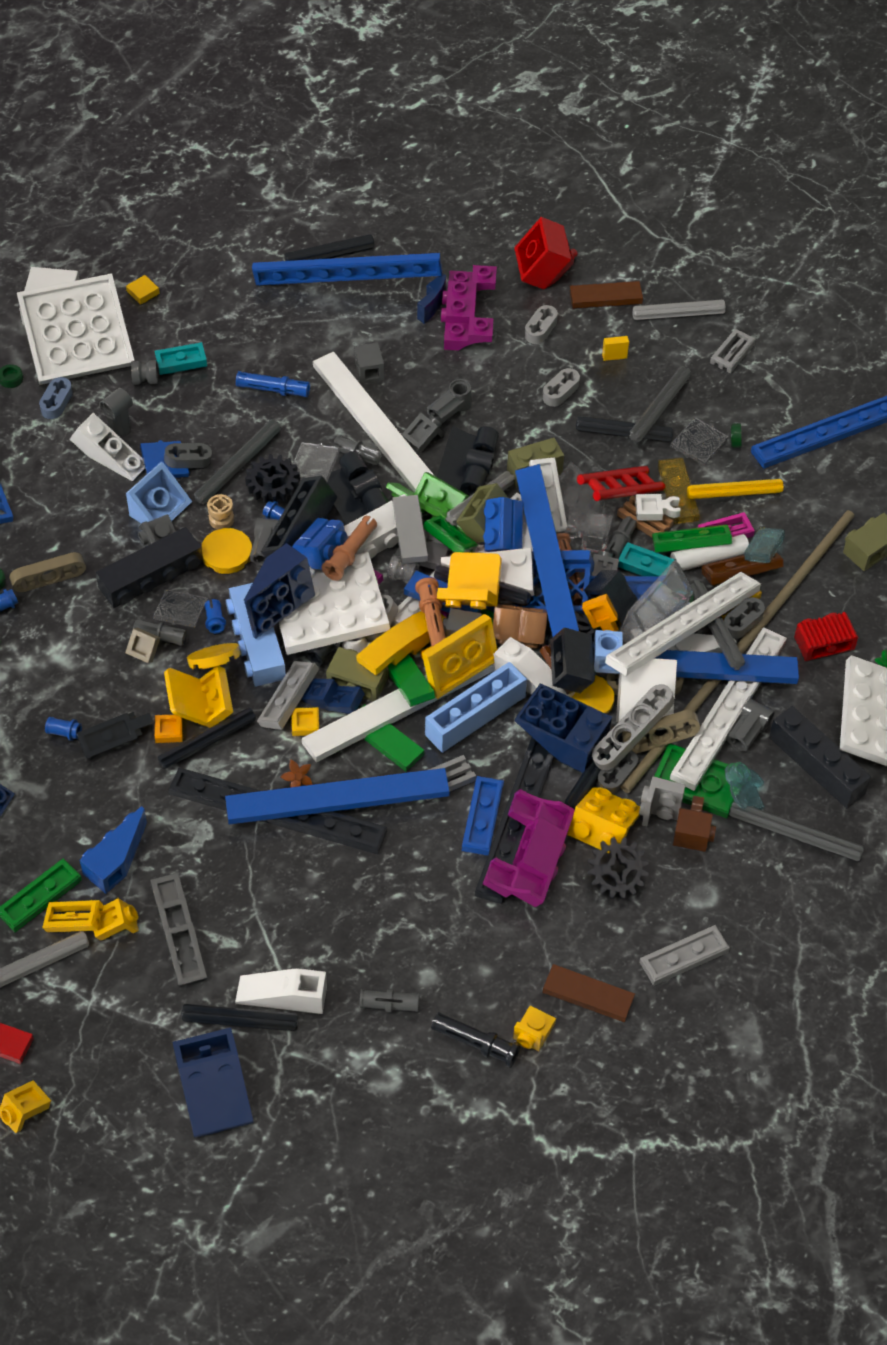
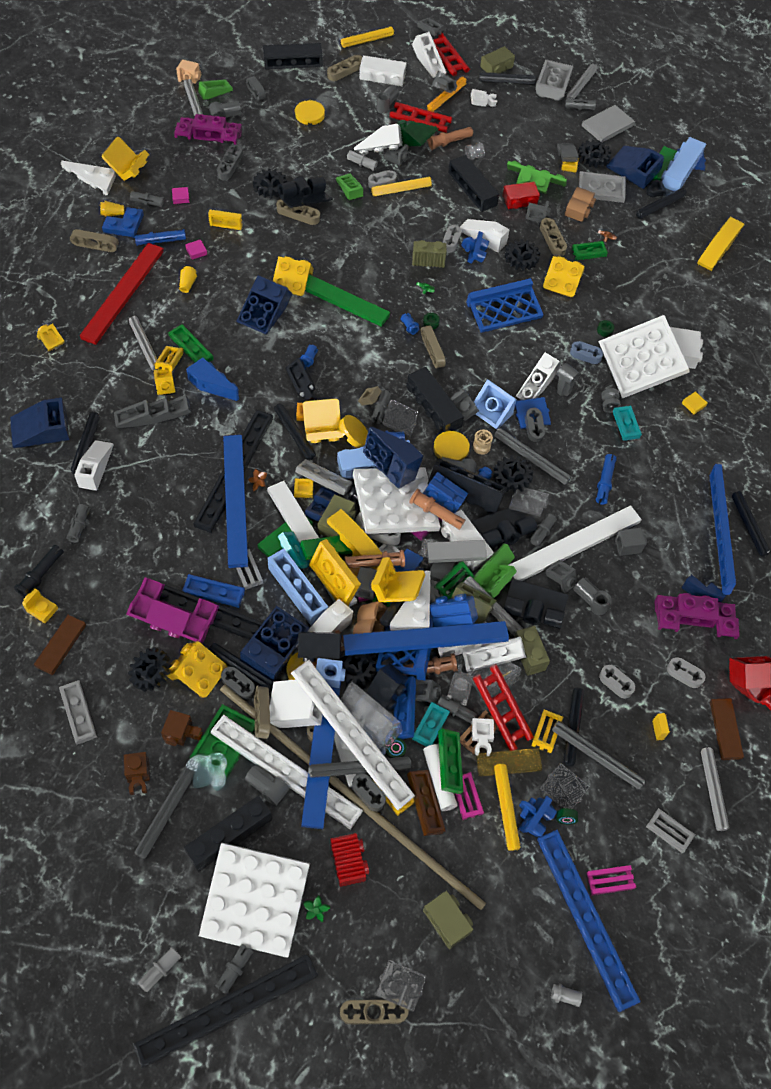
camera: 90 degrees right, 5 degrees up
light orange plate [582,594,619,631] -> none
light grey beam [592,684,674,770] -> none
light grey bracket [639,777,685,827] -> none
clear light blue tile [744,527,785,563] -> none
none -> reddish brown brick [124,752,150,795]
none -> teal plate [278,532,310,569]
none -> blue hips [518,796,557,837]
none -> yellow tile [531,710,563,753]
none -> dark pink tile [587,865,636,895]

